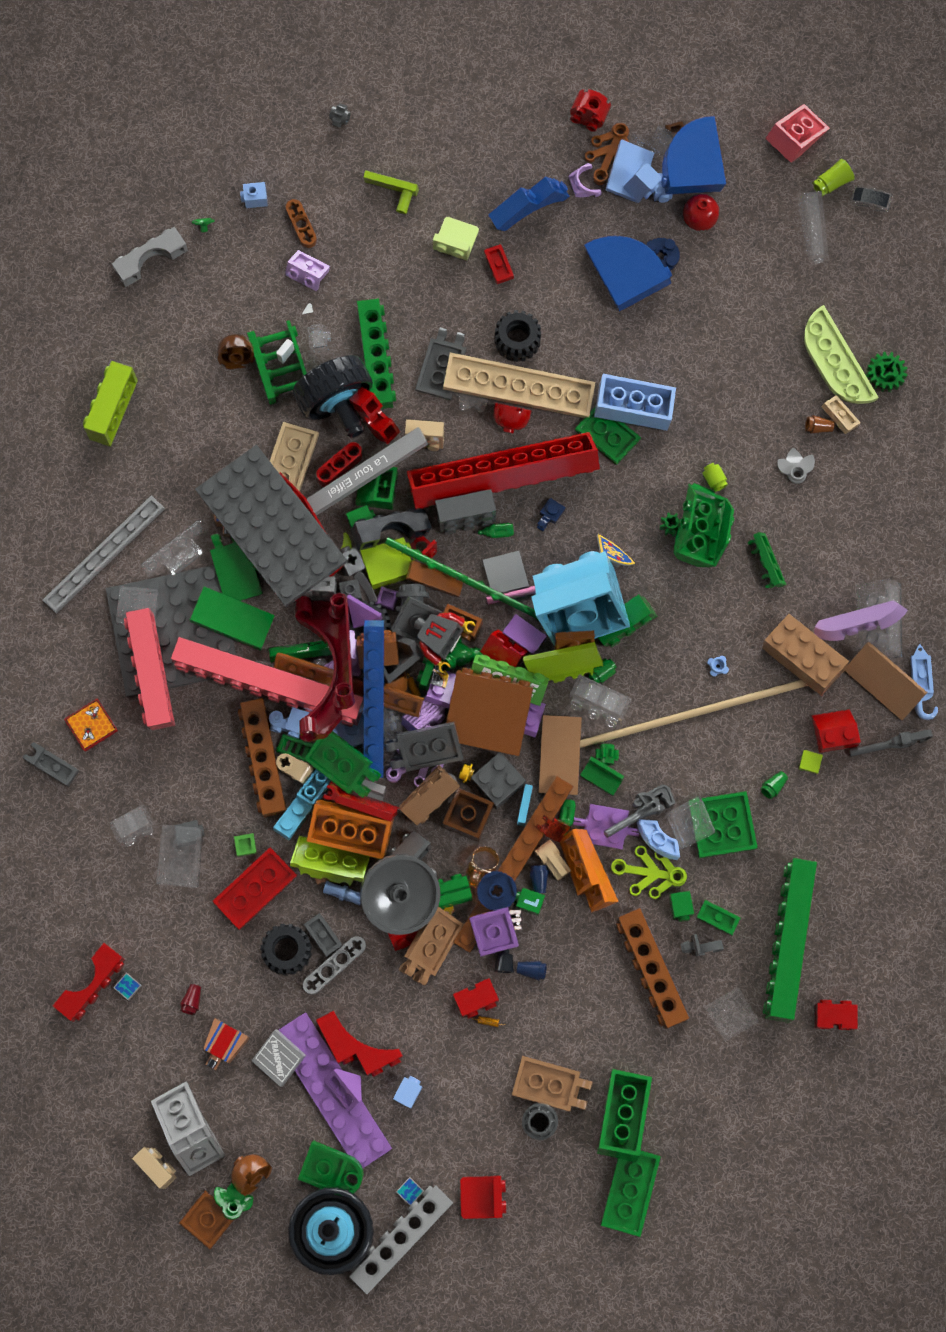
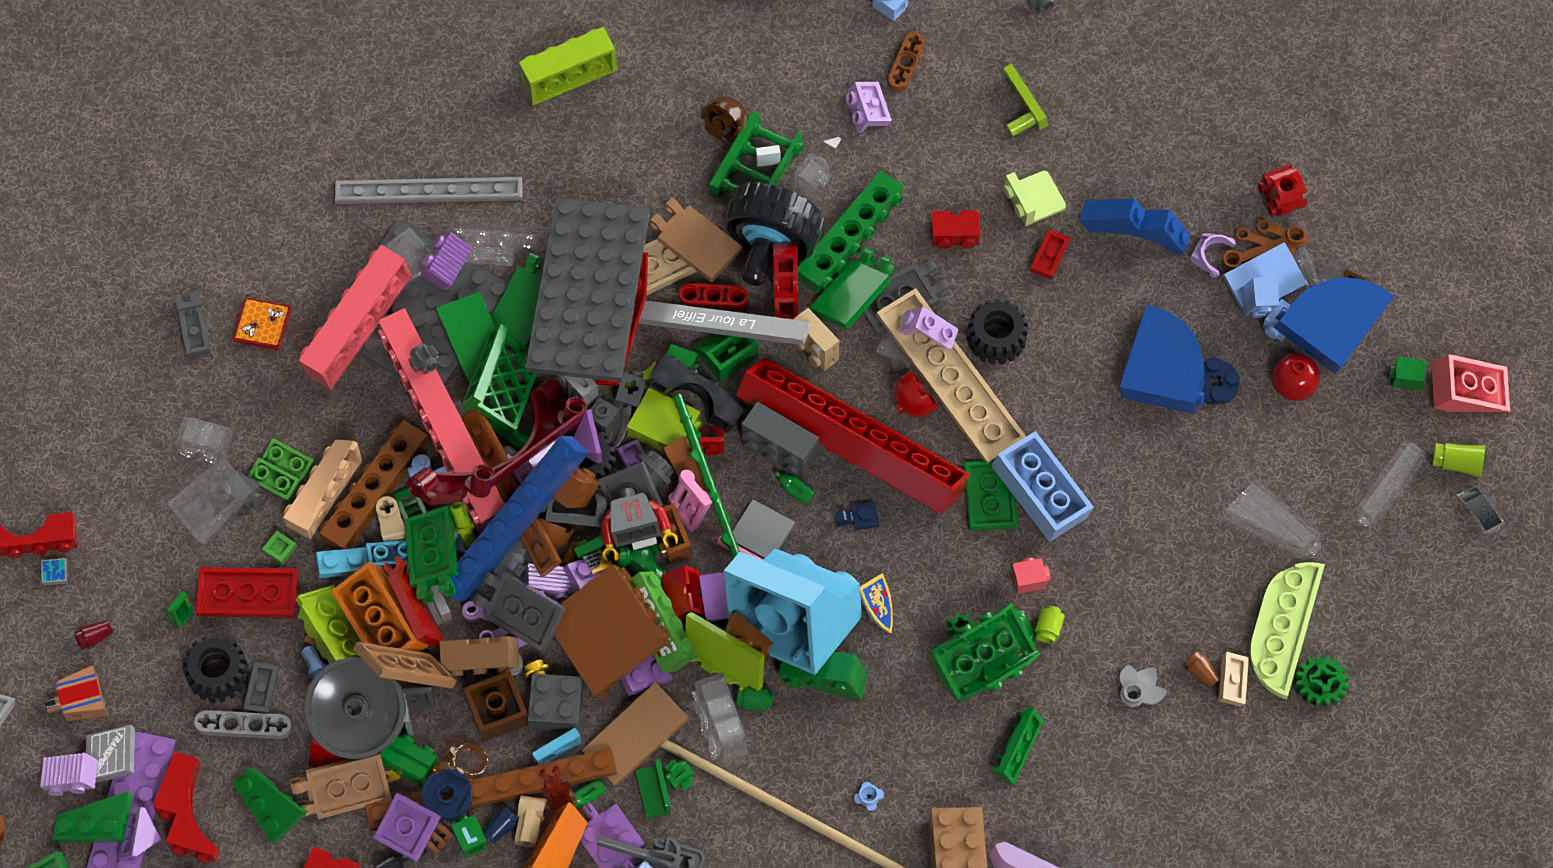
camera: 45 degrees right, 10 degrees down
none -> lavender brick [40,753,98,796]
none -> green wing [52,791,133,843]
none -> green slope [164,591,194,629]
none -> green wing [232,767,309,843]
none -> bright green slope [248,438,316,501]
none -> light nougat wedge [283,440,362,539]
none -> medium nougat tile [353,642,457,689]
none -> dark grey gear [408,344,440,374]
none -> medium lavender brick [420,232,473,289]
none -> lime pin [450,502,476,551]
none -> green fence [461,324,537,433]
none -> medium nougat tile [650,198,742,283]
none -> bright pink plate [667,470,712,532]
none -> green tile [809,248,895,330]
none -> lavender bracket [899,306,958,350]
none -> red brick [931,210,980,249]
none -> coral brick [1012,557,1050,594]
none -> clear slope [1222,479,1323,560]
none -> green brick [1389,356,1426,391]

